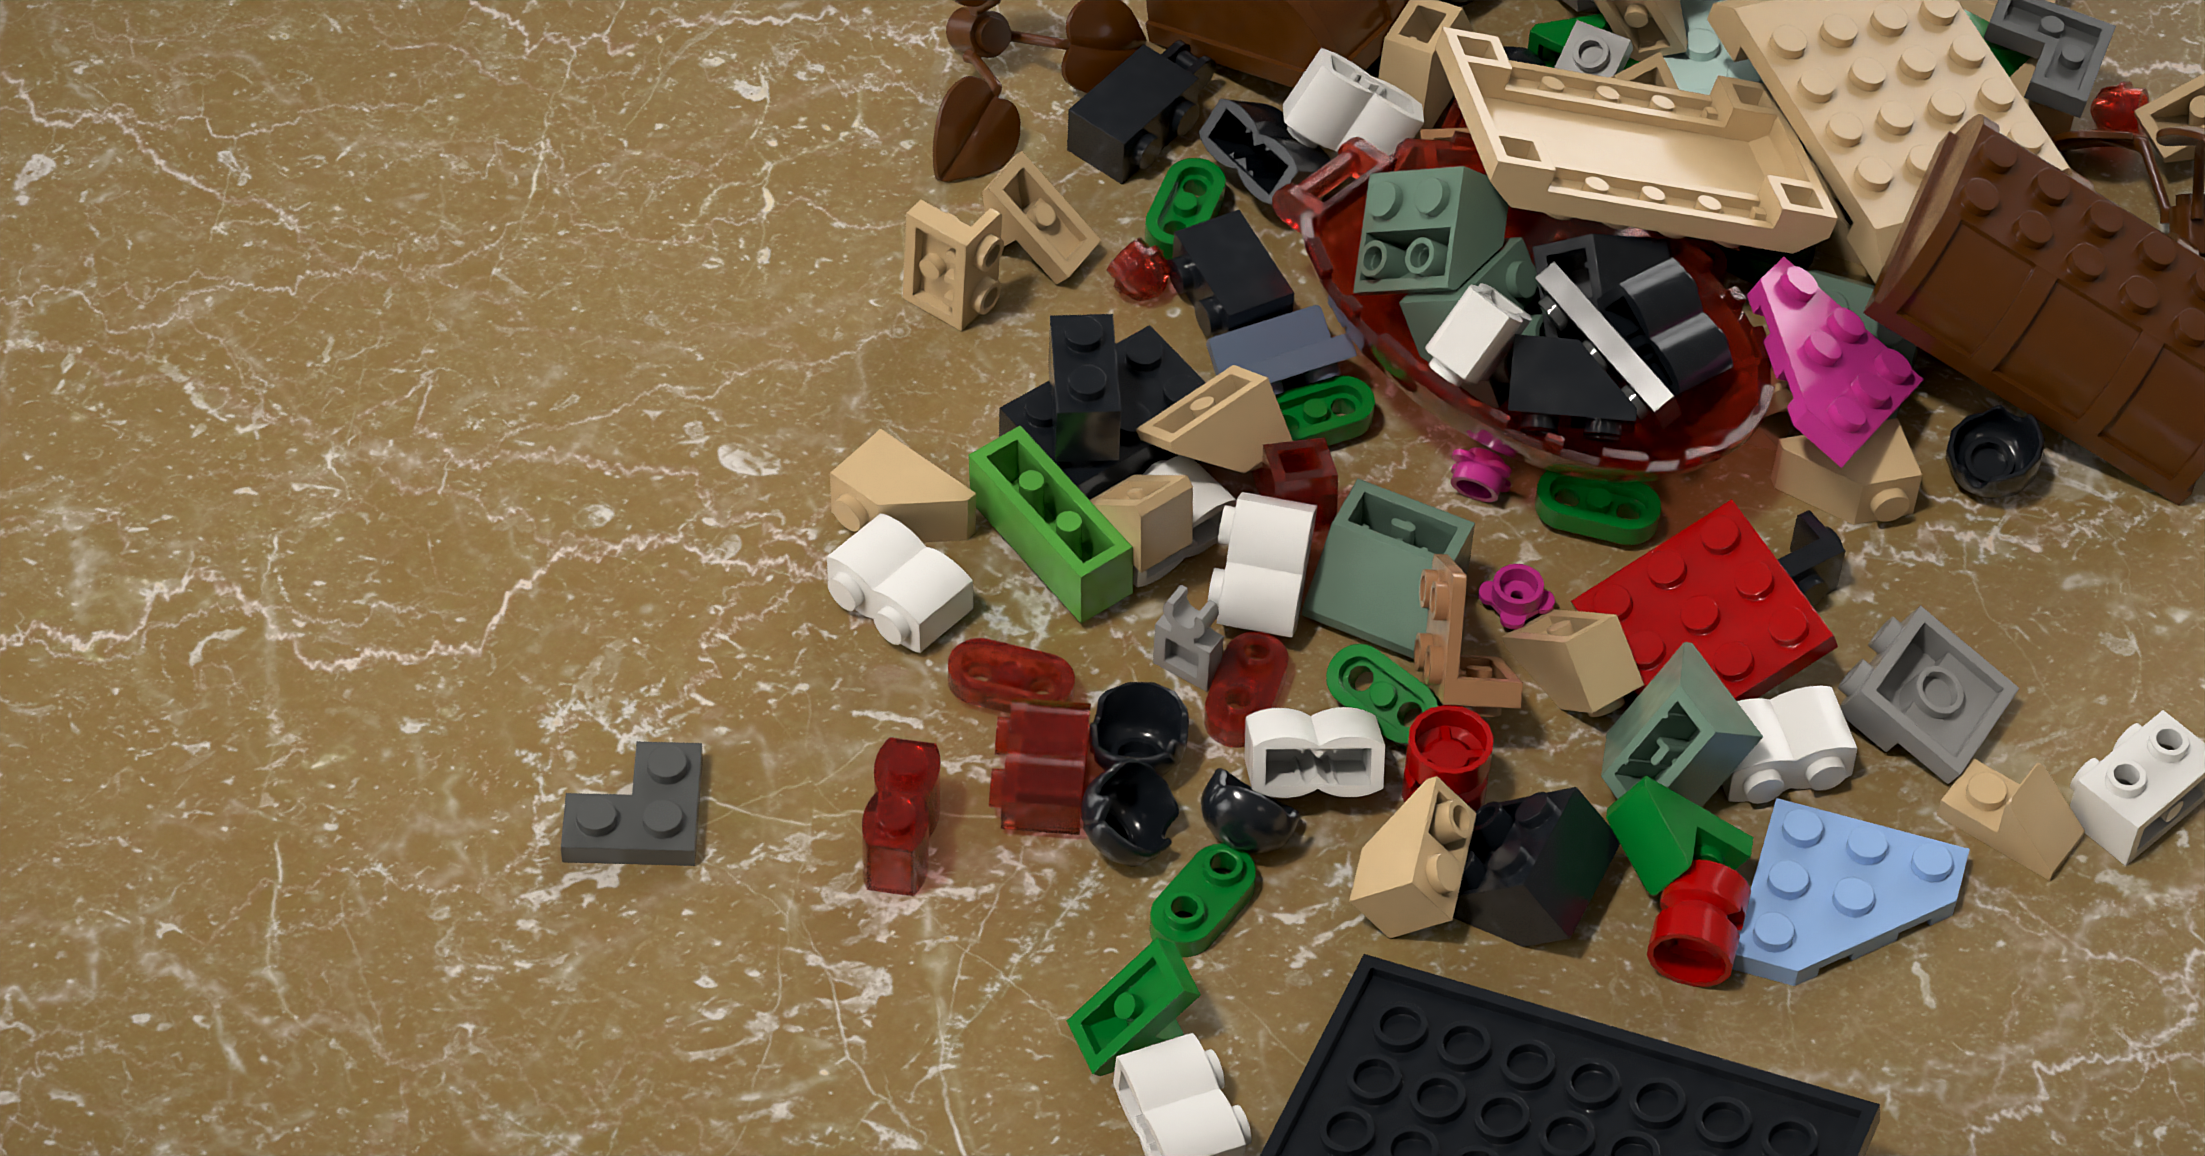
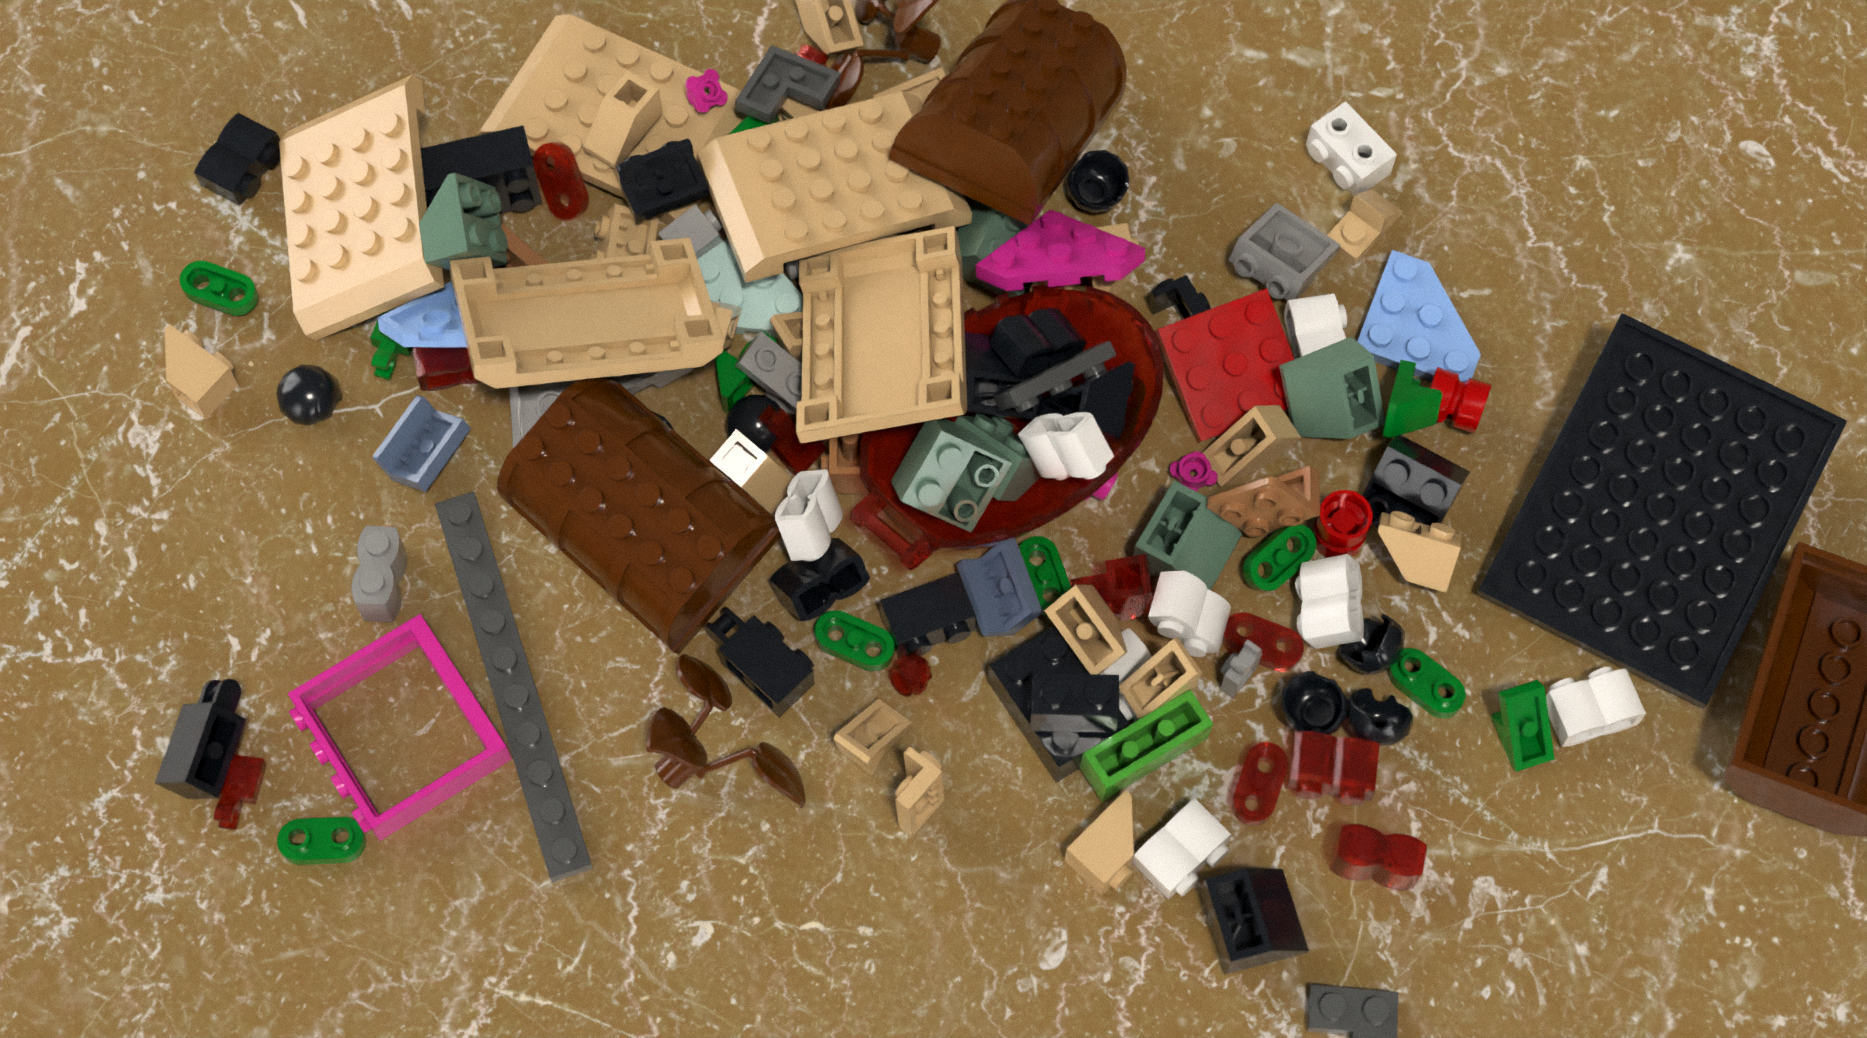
camera: 85 degrees left, 15 degrees up
none -> black slope [1200,868,1309,975]

